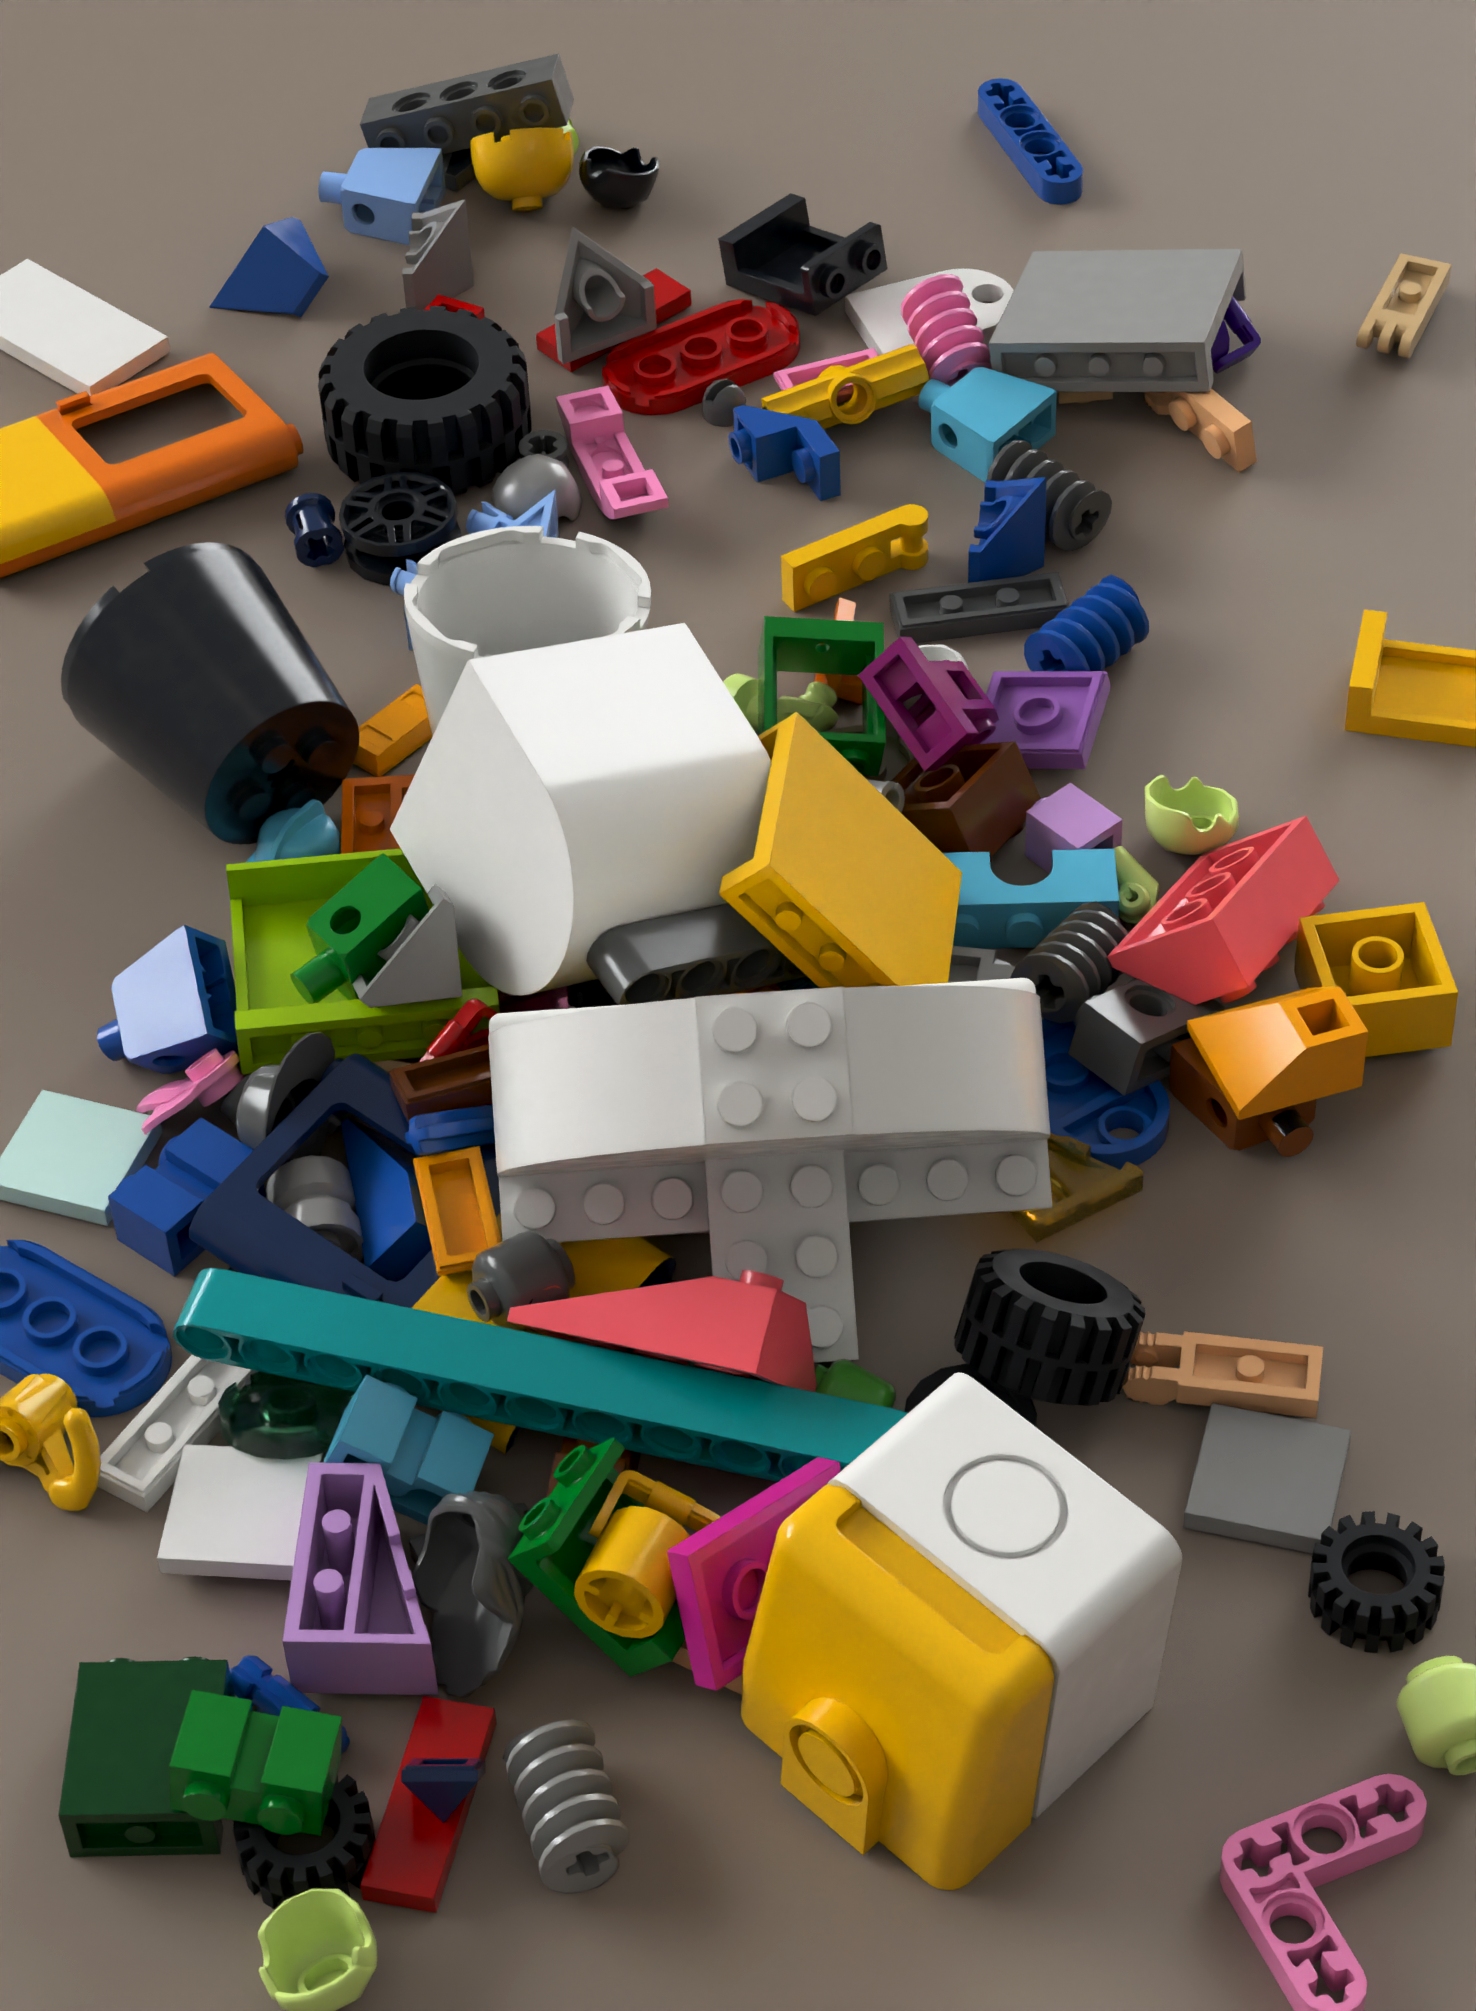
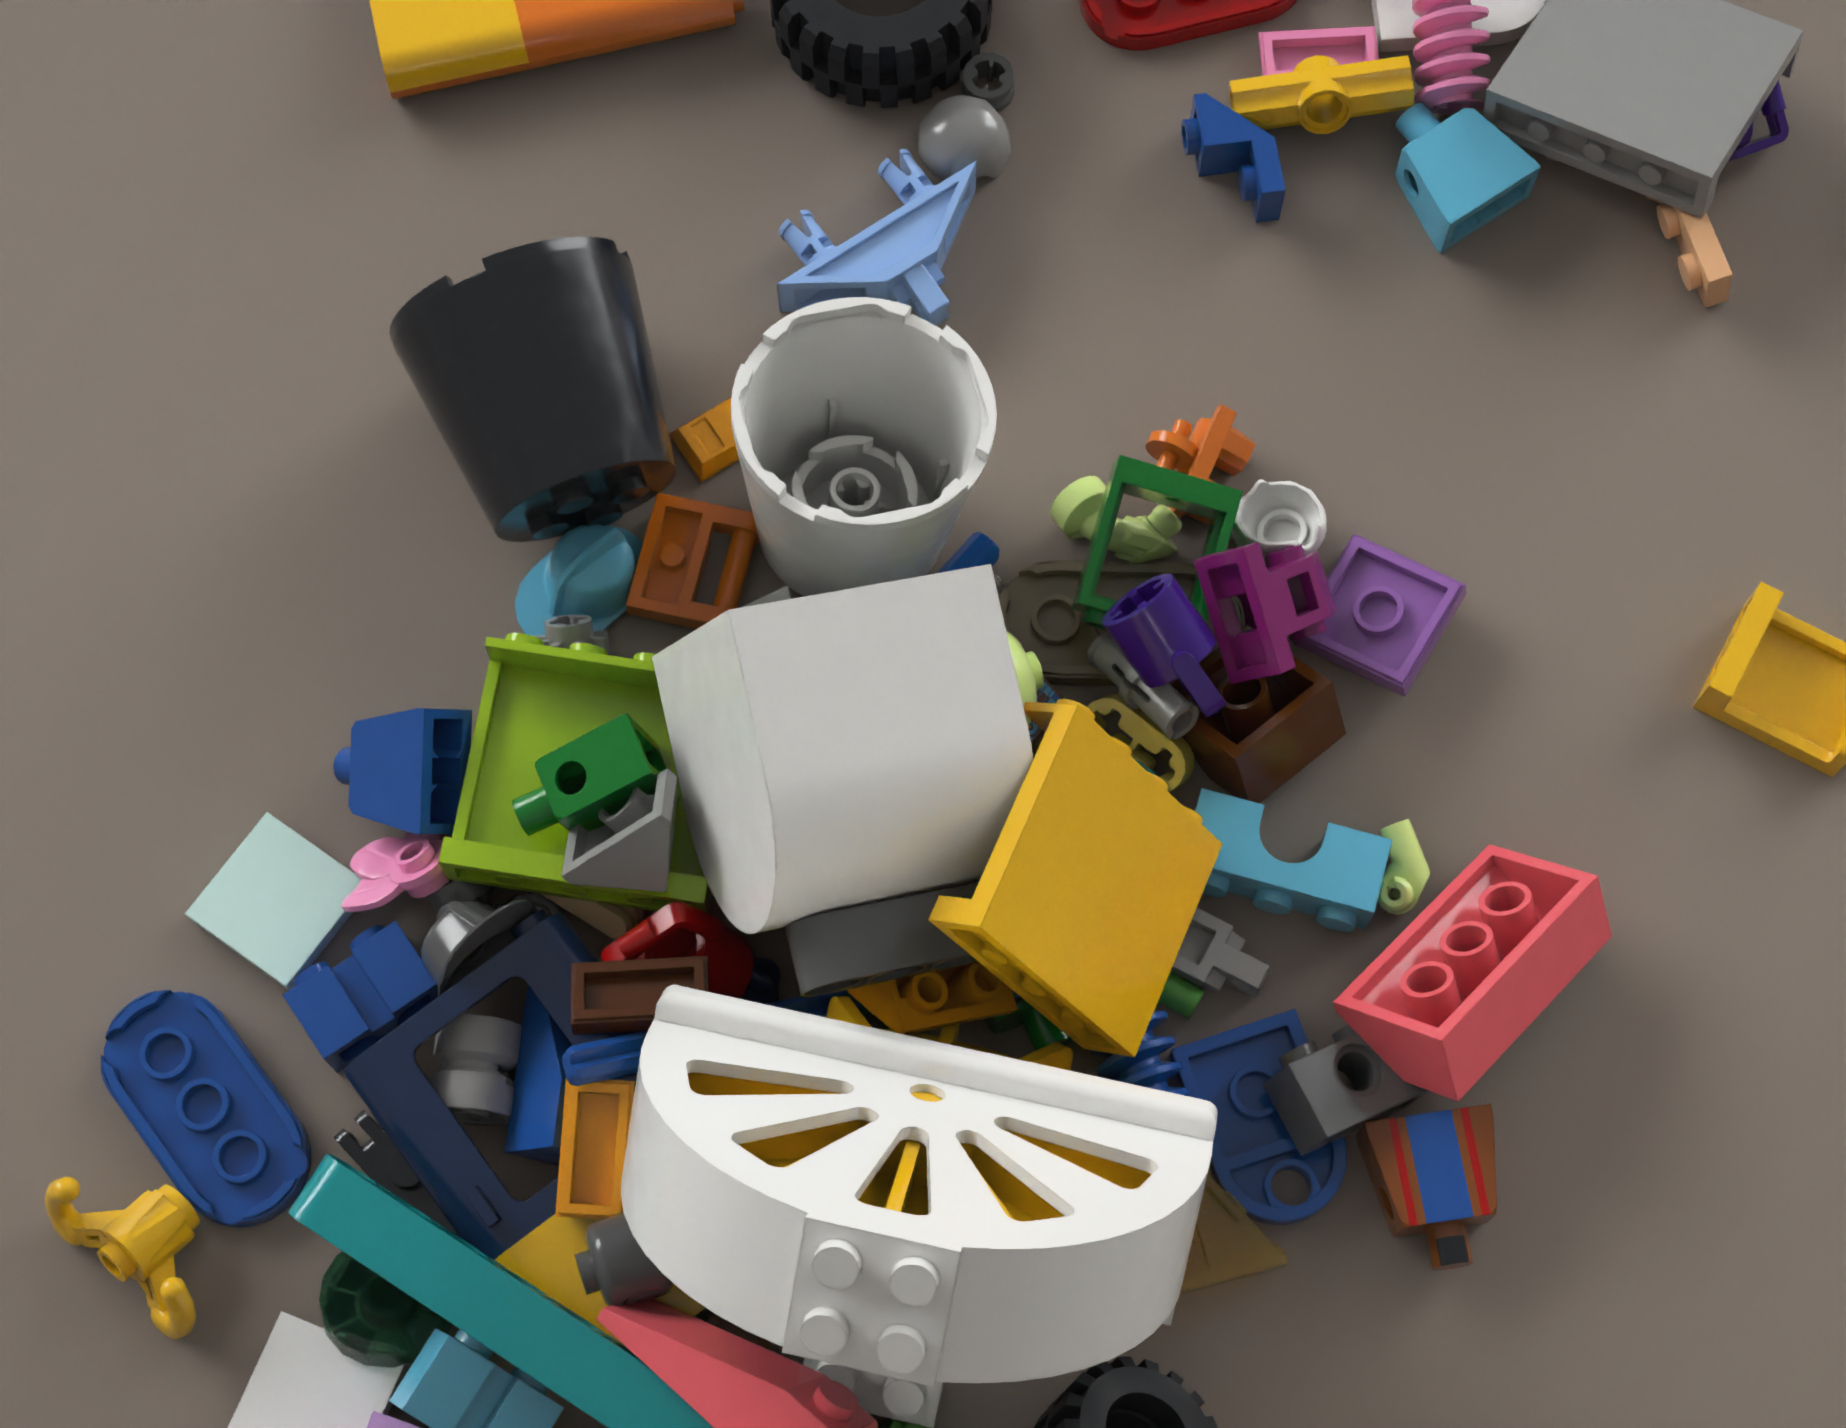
camera: 15 degrees right, 25 degrees up
white tile [98,1355,270,1512] -> none
dark blue bush [285,493,344,567] -> none
black wheel [339,472,462,585] -> none
bright pink slope [556,386,669,519] -> none
dark grey hinge [702,378,746,427] -> none
yellow plate [781,504,928,612] -> none
dark grey tile [889,572,1070,643] -> none
blue slope [968,477,1047,583] -> none
dark grey piece [987,440,1112,551] -> none
dark grey piece [1011,901,1128,1023] -> none
blue piece [1024,574,1149,671] -> none
lavender brick [1025,783,1123,874] -> none
yellowish green hair [1144,775,1239,855] -> none
light orange slope [1187,986,1368,1120] -> none
yellow brick [1294,902,1458,1057] -> none
none -> dark purple piece [1102,573,1227,718]

